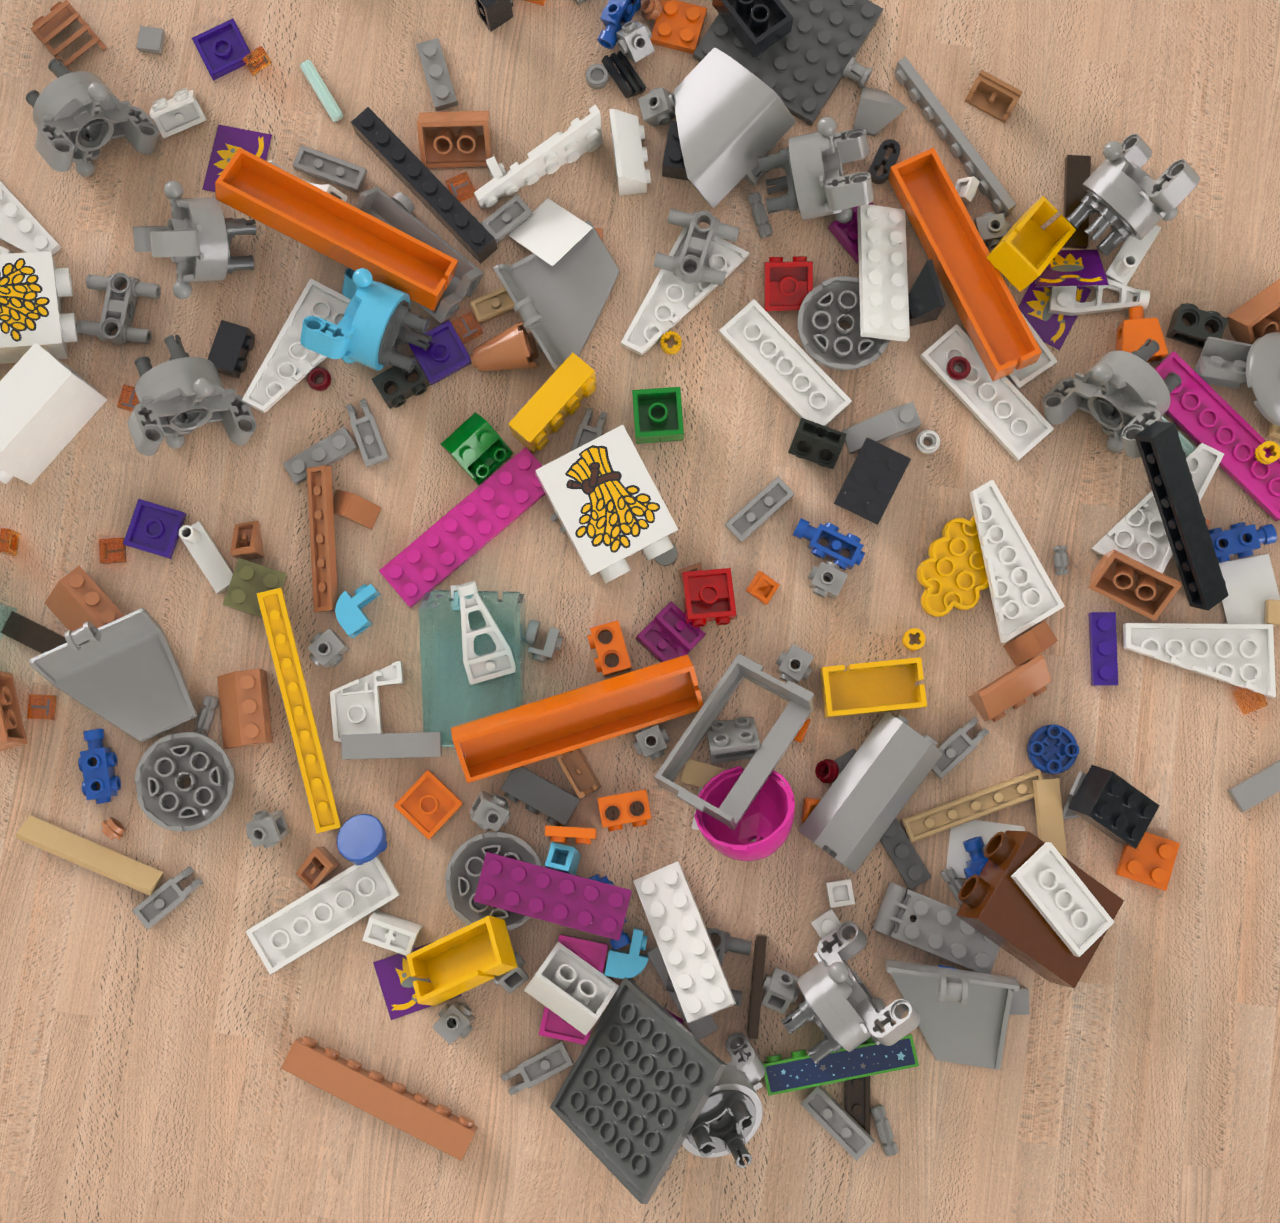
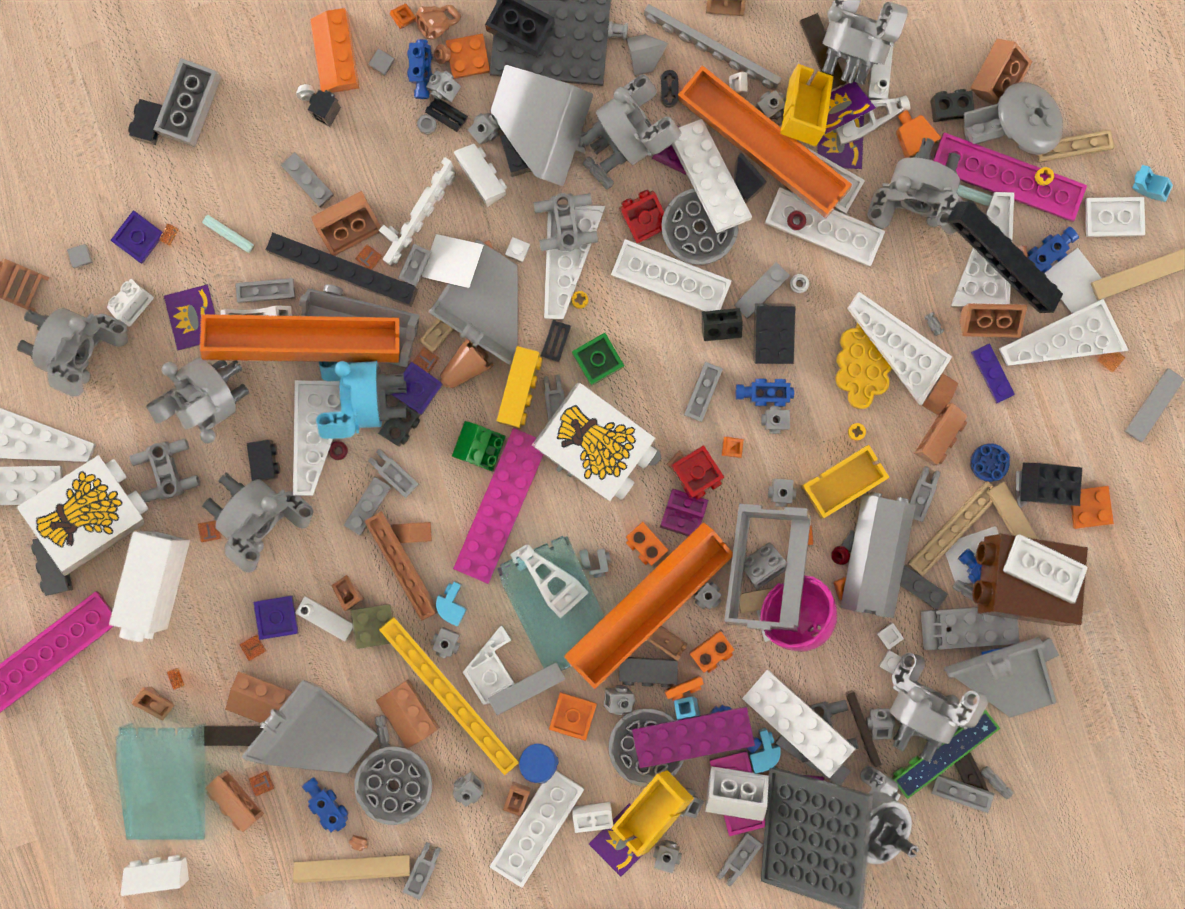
camera: 30 degrees left, 5 degrees up
none -> white plate [505,237,530,263]
none -> black tile [541,320,571,362]

